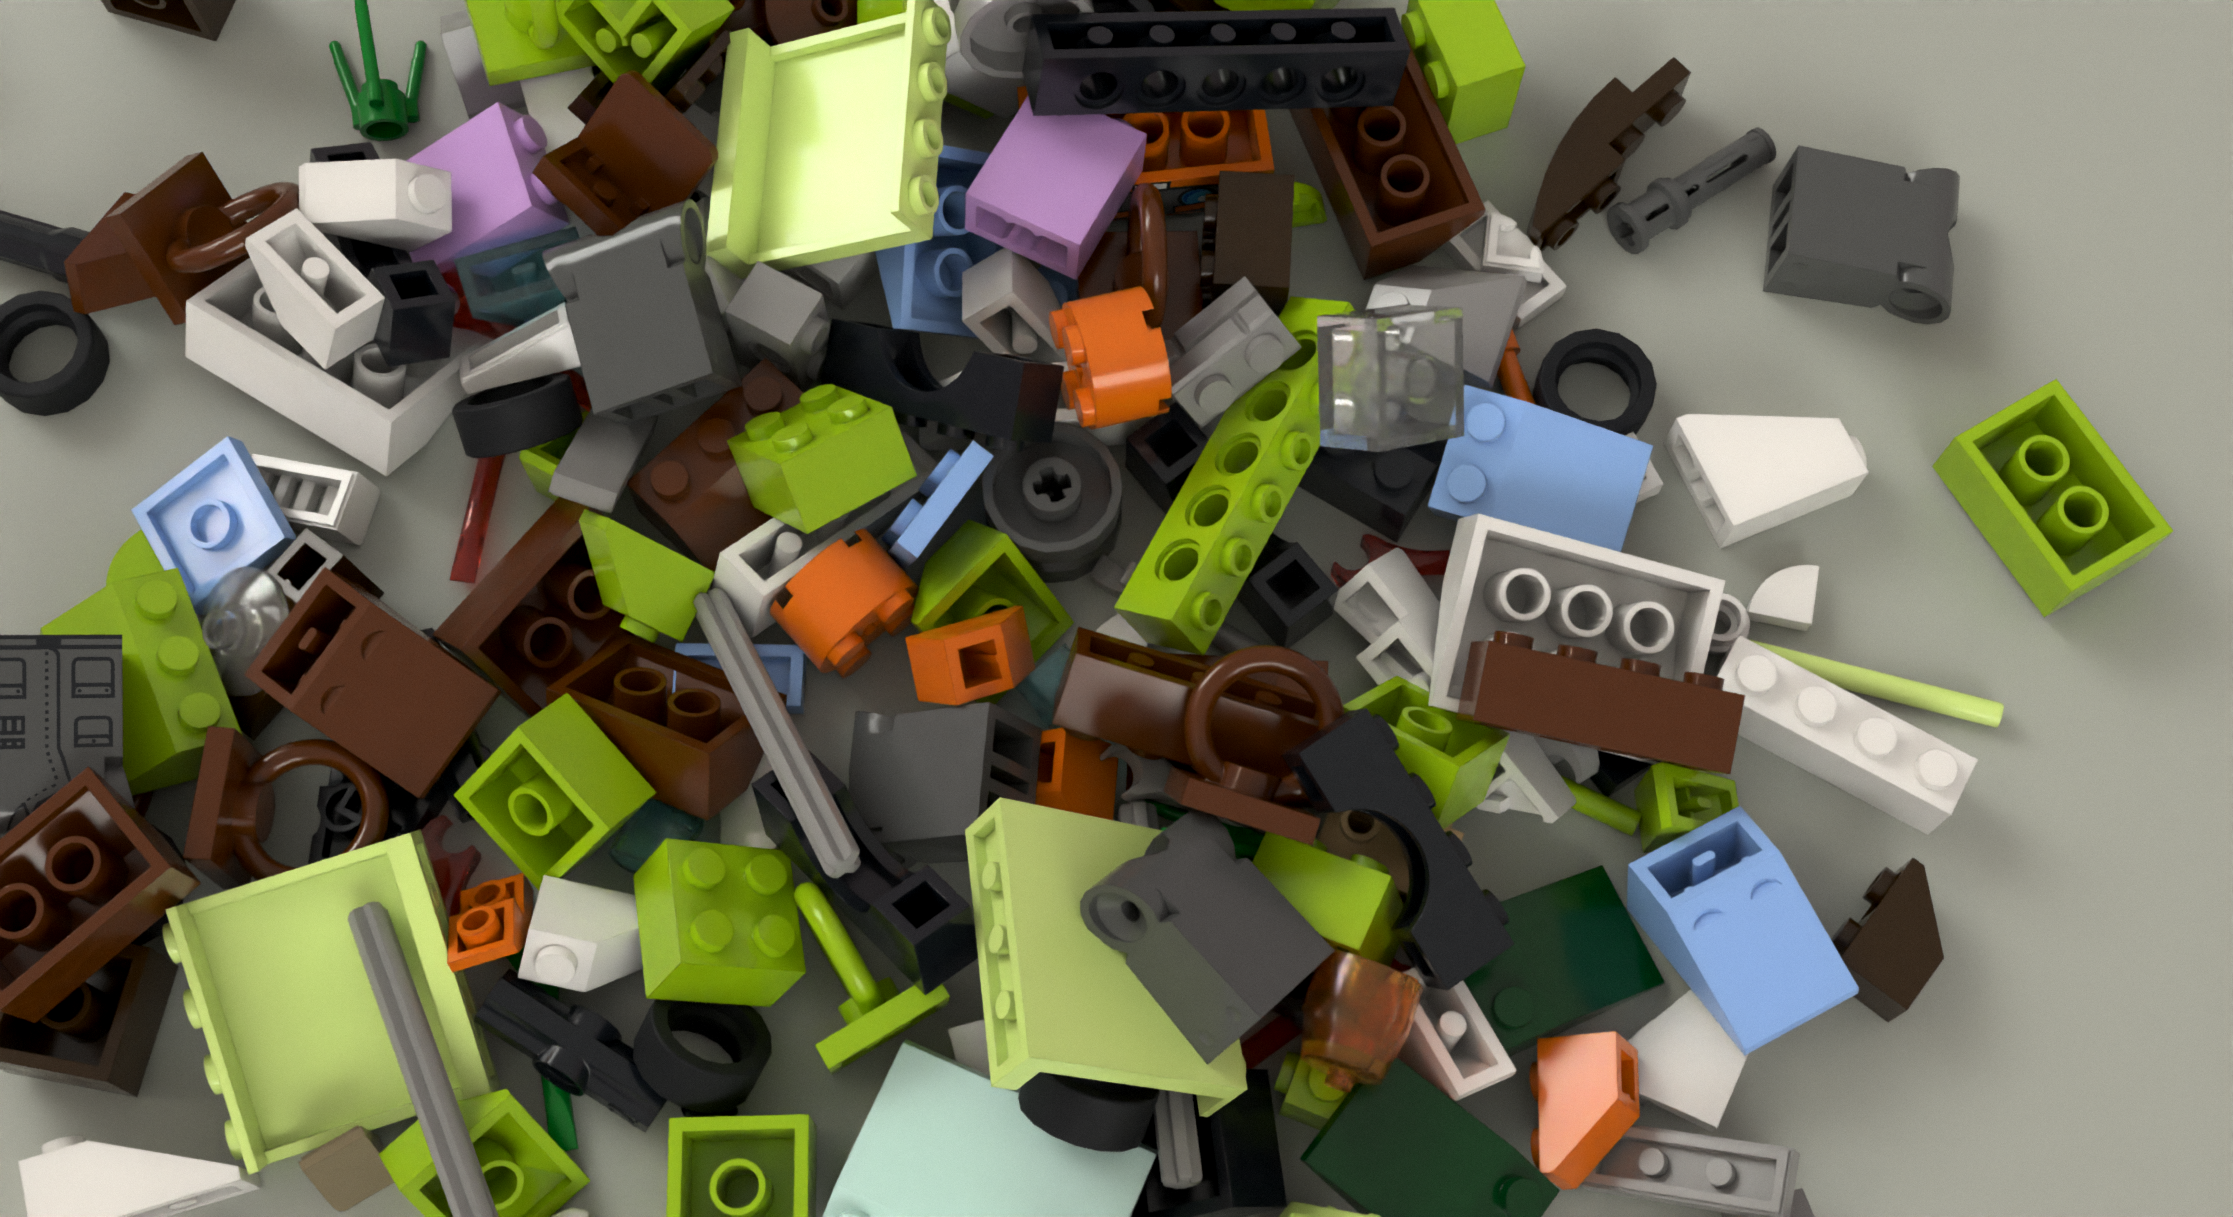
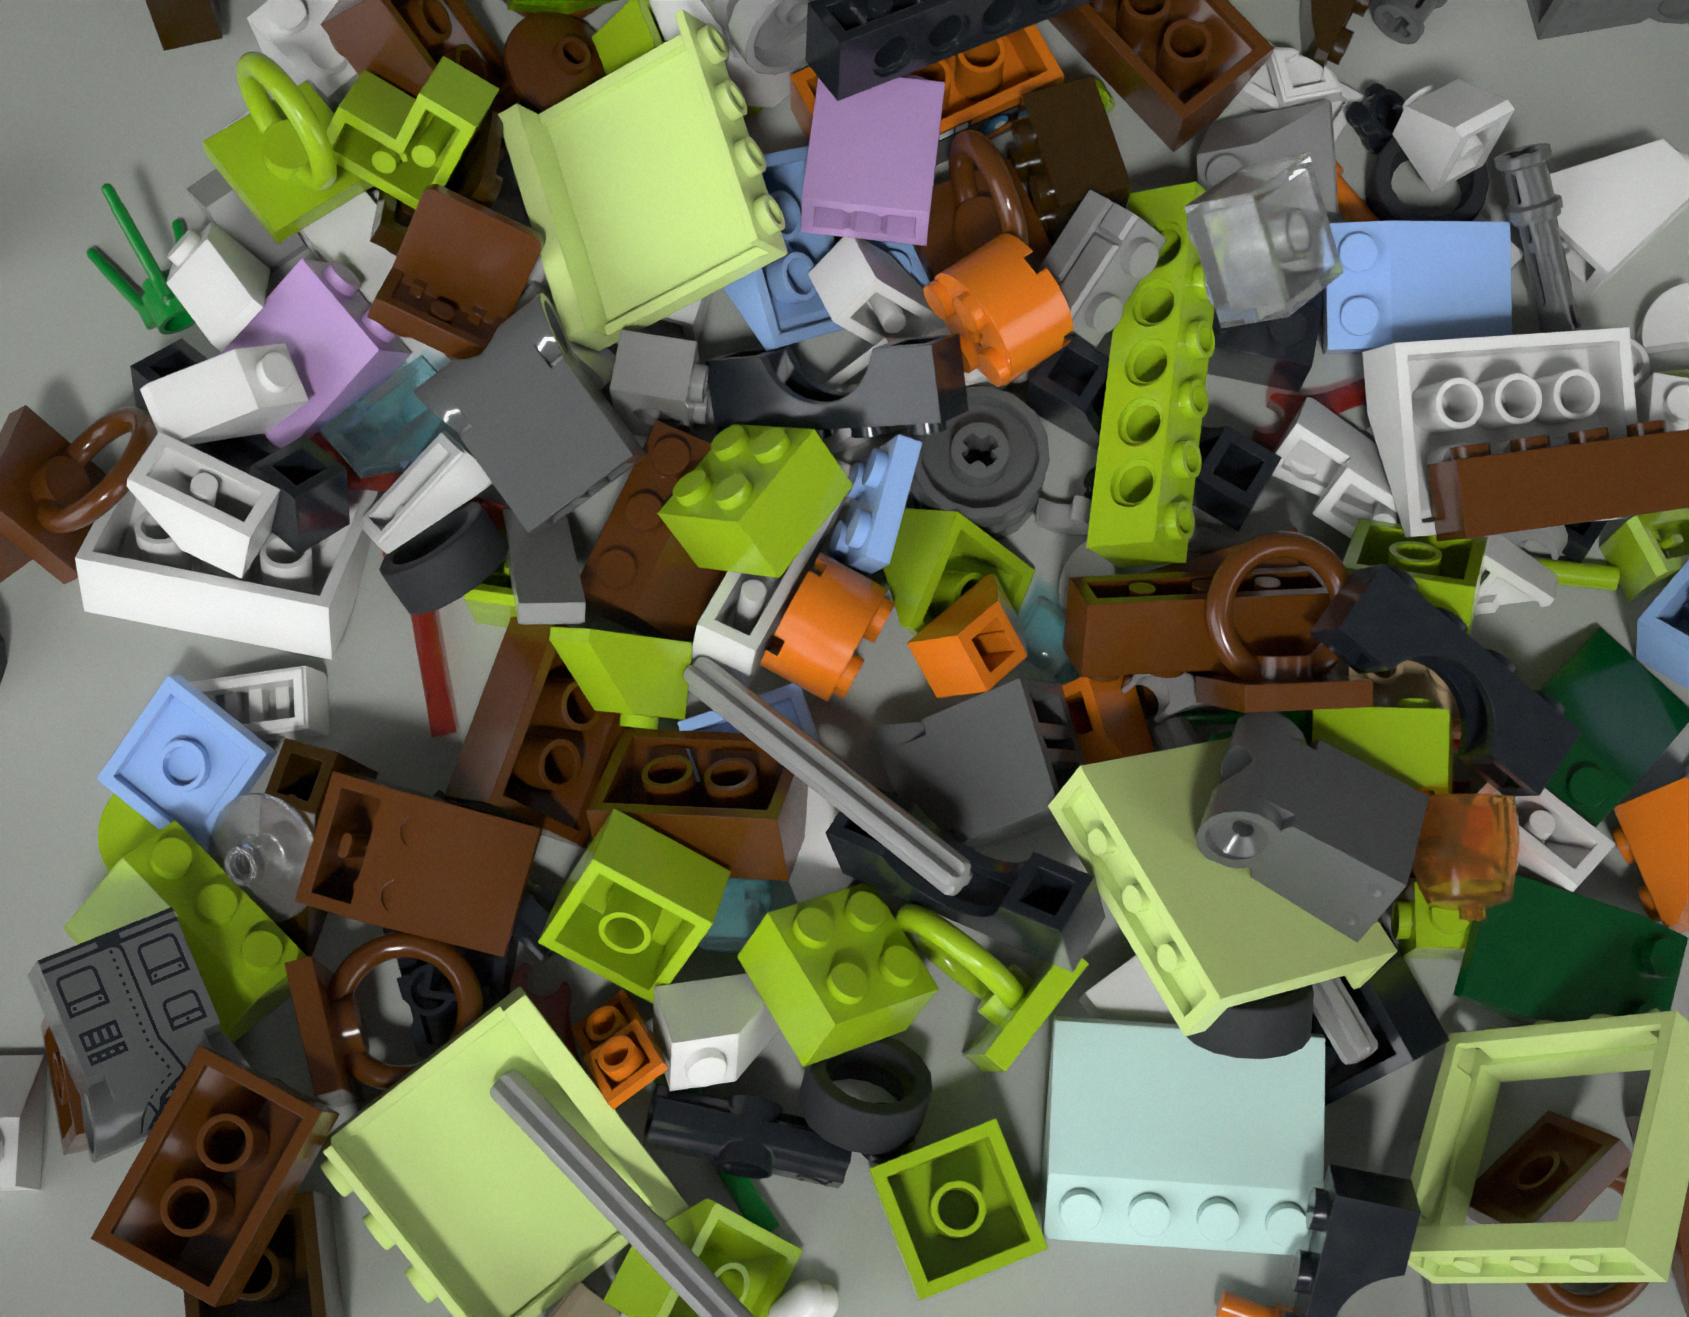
camera: 20 degrees left, 5 degrees up
none -> white slope [166,221,270,352]
none -> black plate [1346,83,1405,155]
none -> white slope [1392,79,1515,193]
none -> dark grey pin [1494,143,1581,333]

